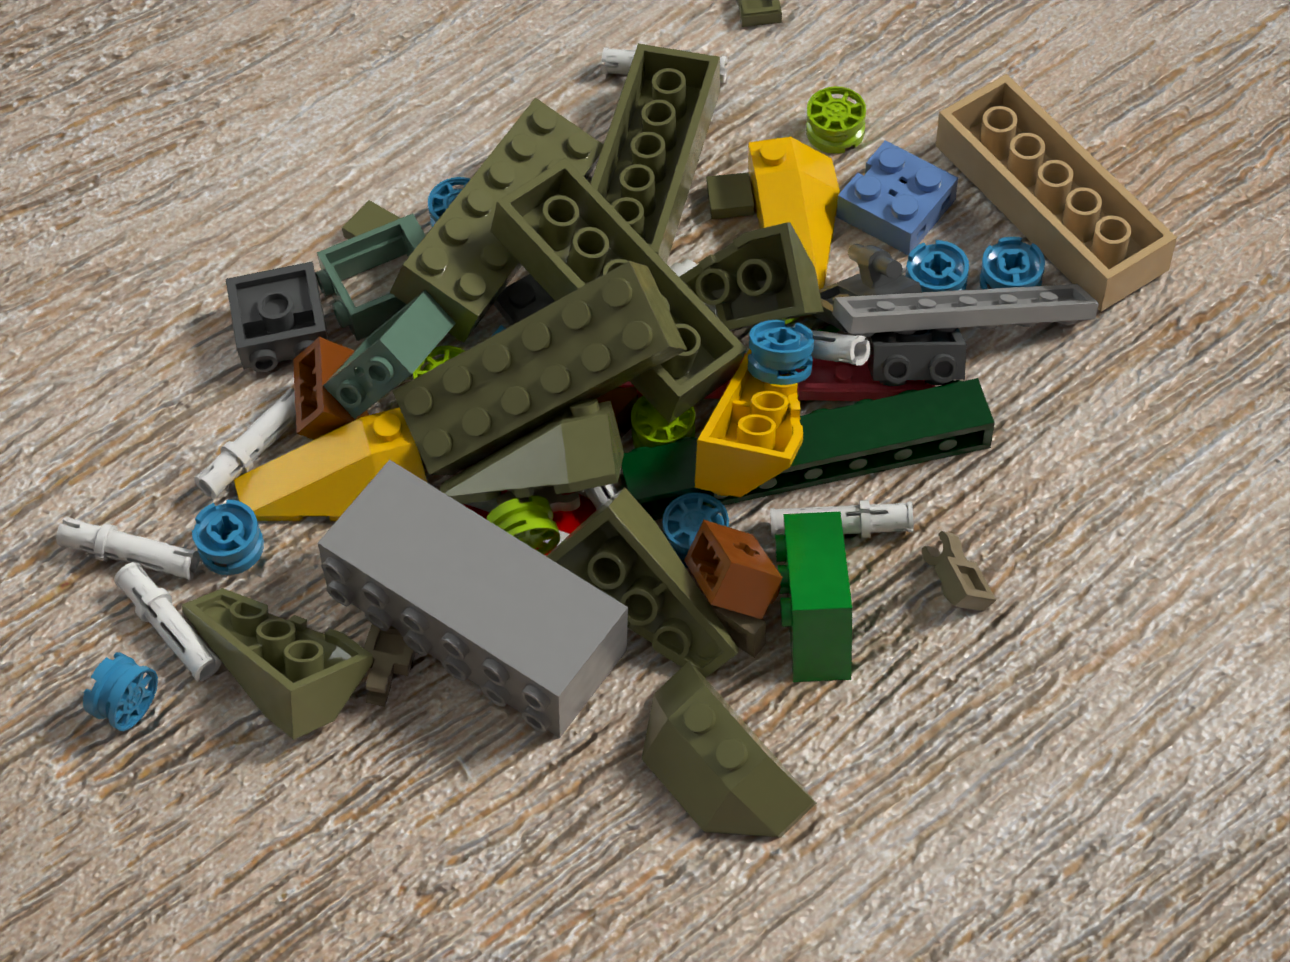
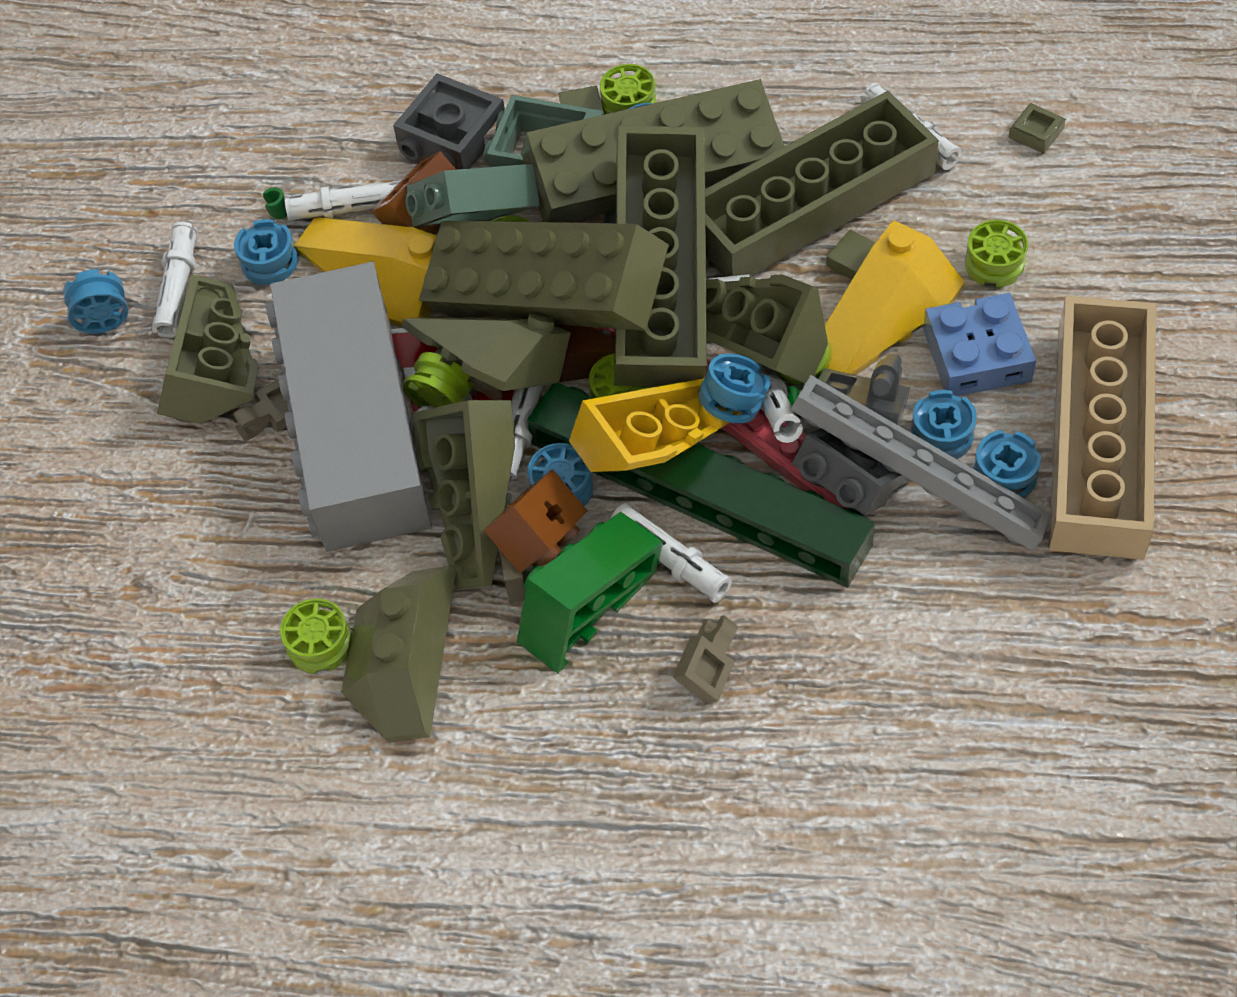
camera: 45 degrees right, 0 degrees up
white pin [56,516,199,580] -> none
none -> green hand [263,187,287,219]
none -> lime wheel [280,598,351,674]
none -> lime wheel [600,64,656,115]

